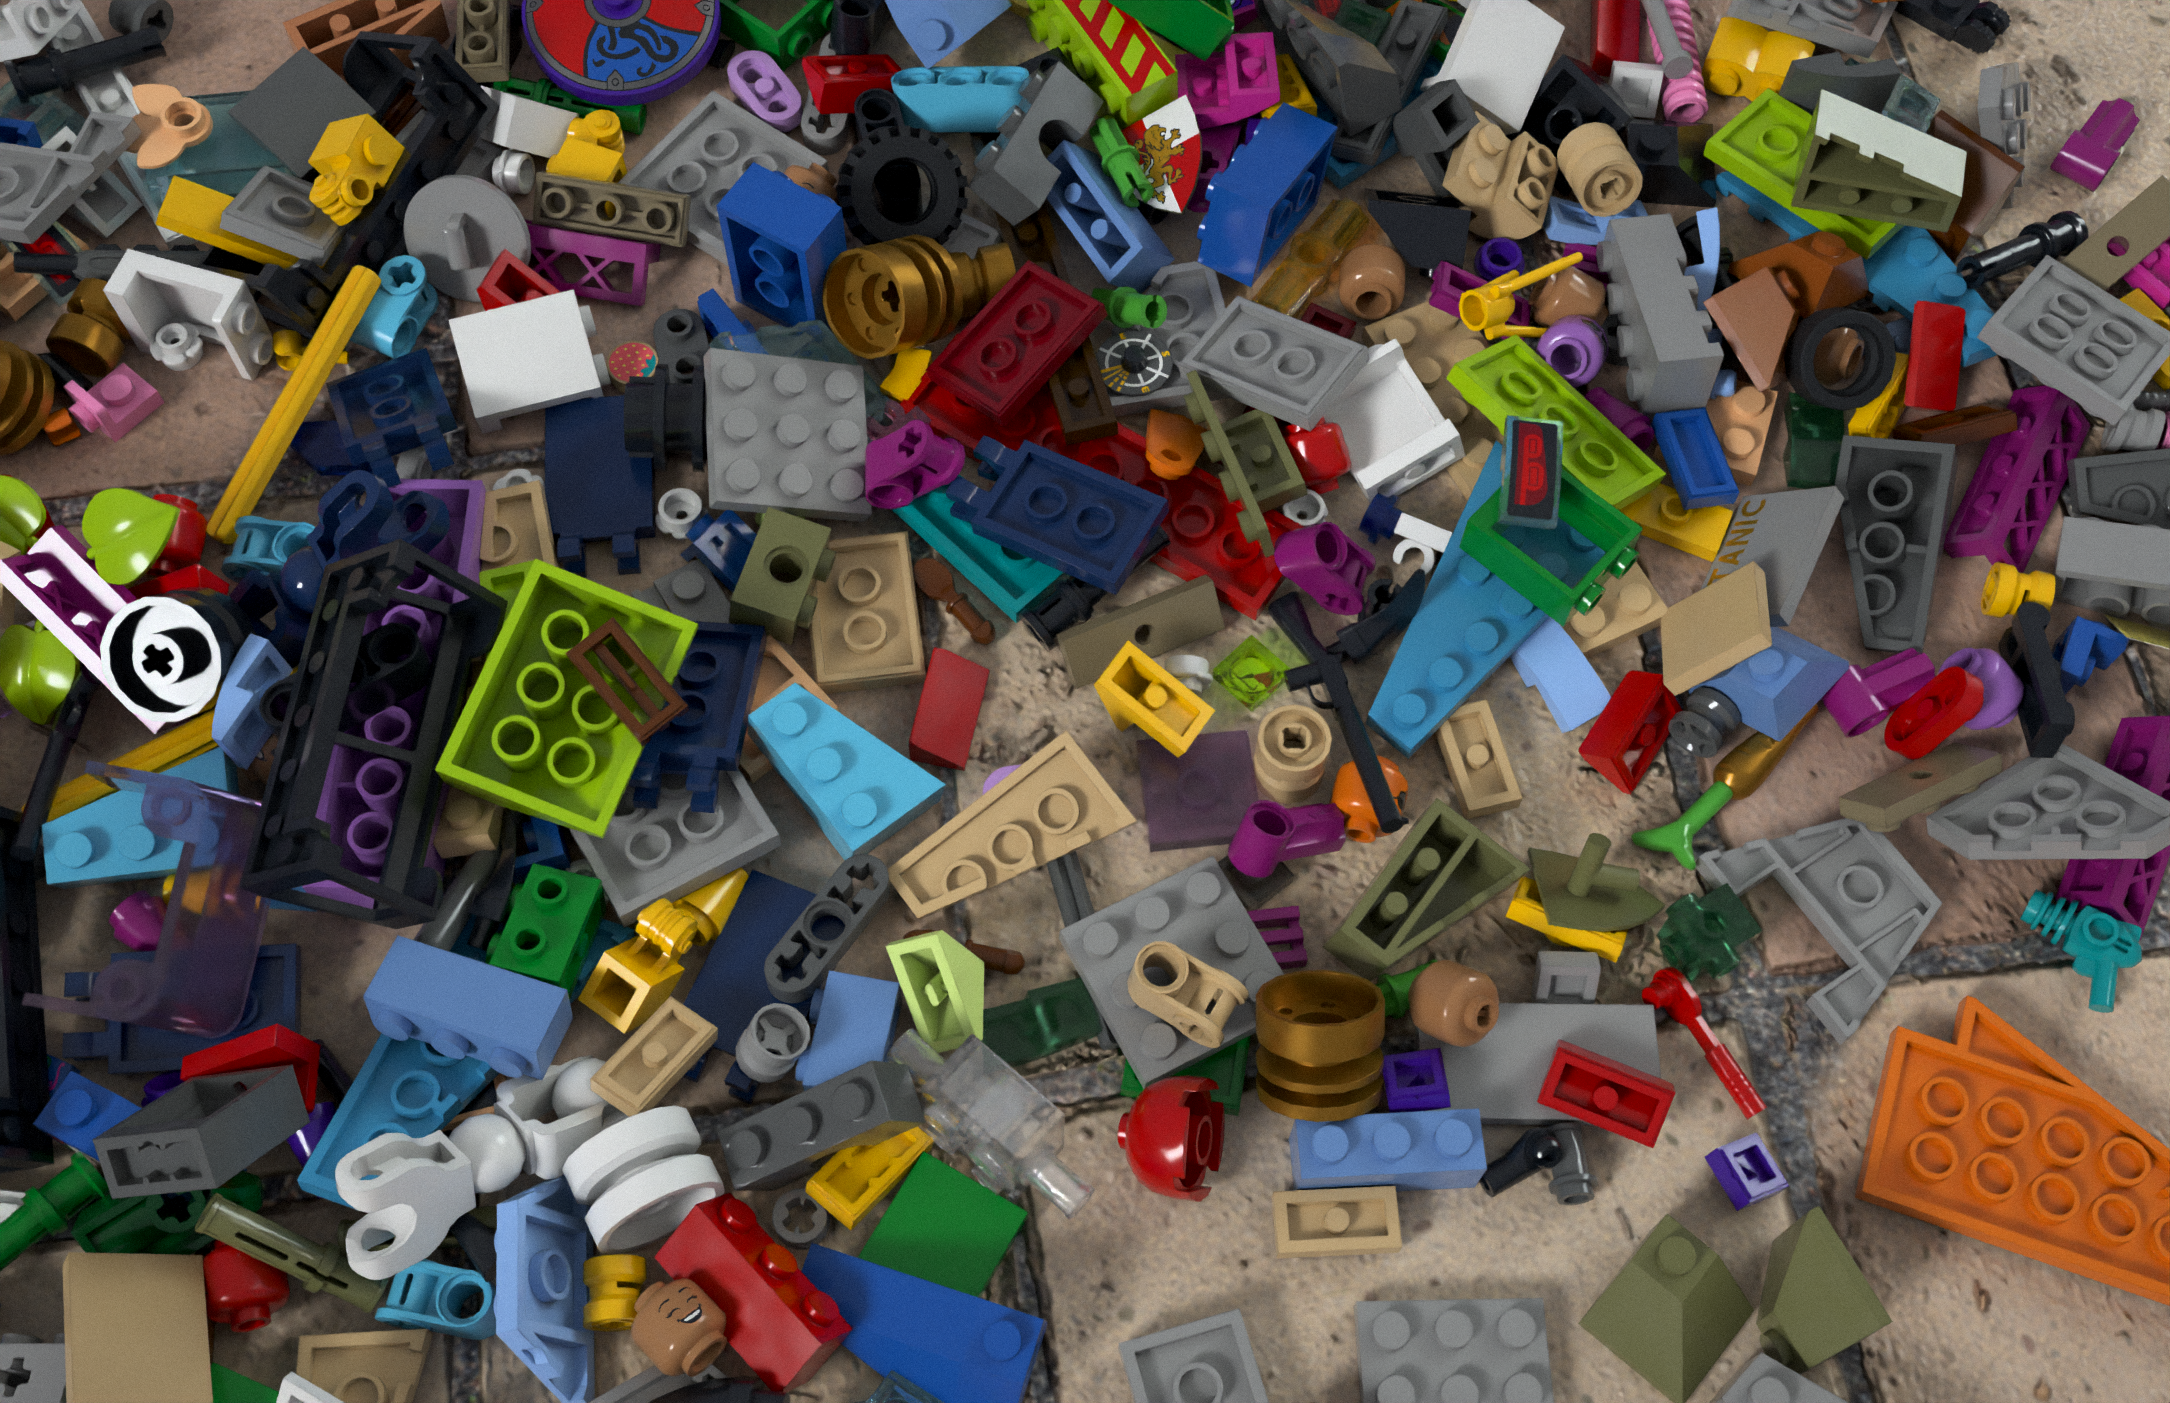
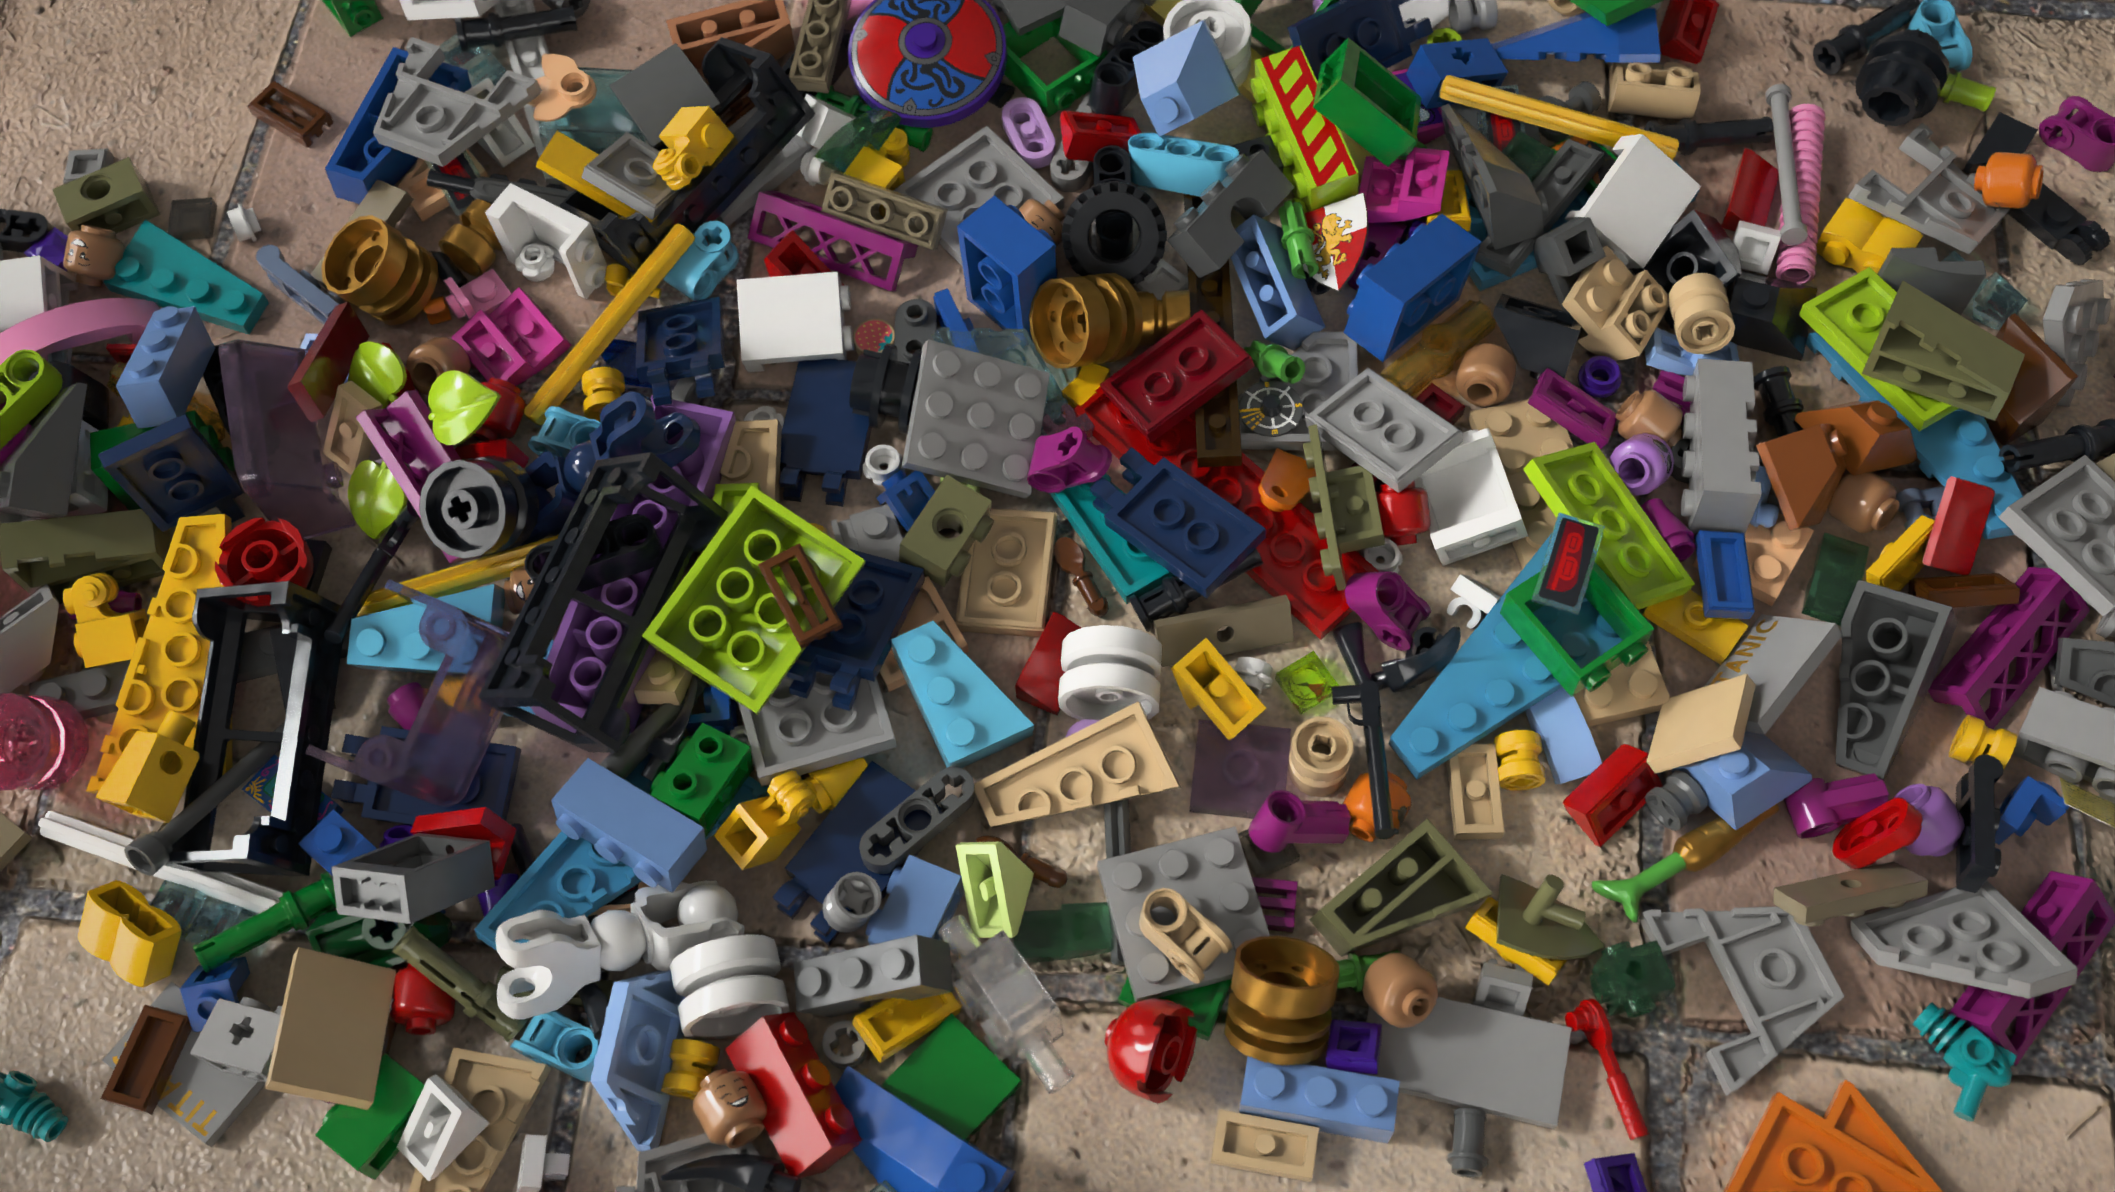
camera: 20 degrees right, 0 degrees up
light blue slope [212,633,293,770] -> none
light grey shield [403,175,531,302] -> none
tan plate [590,996,718,1117] -> none
clear blue plate [1358,492,1405,545] -> none
yellow plant [1459,252,1583,340] -> none
black arm [1479,1128,1563,1197] -> none
red slope [1537,1039,1676,1148] -> none
light blue slope [1684,207,1720,311] -> none
black tyre [1784,307,1896,411] -> none
none -> medium nougat head [406,337,470,396]
none -> dark pink slope [451,287,572,386]
none -> yellow wheel [581,367,625,422]
none -> clear green slope [814,107,902,173]
none -> white wheel [1058,625,1162,720]
none -> yellow wheel [1494,730,1546,791]

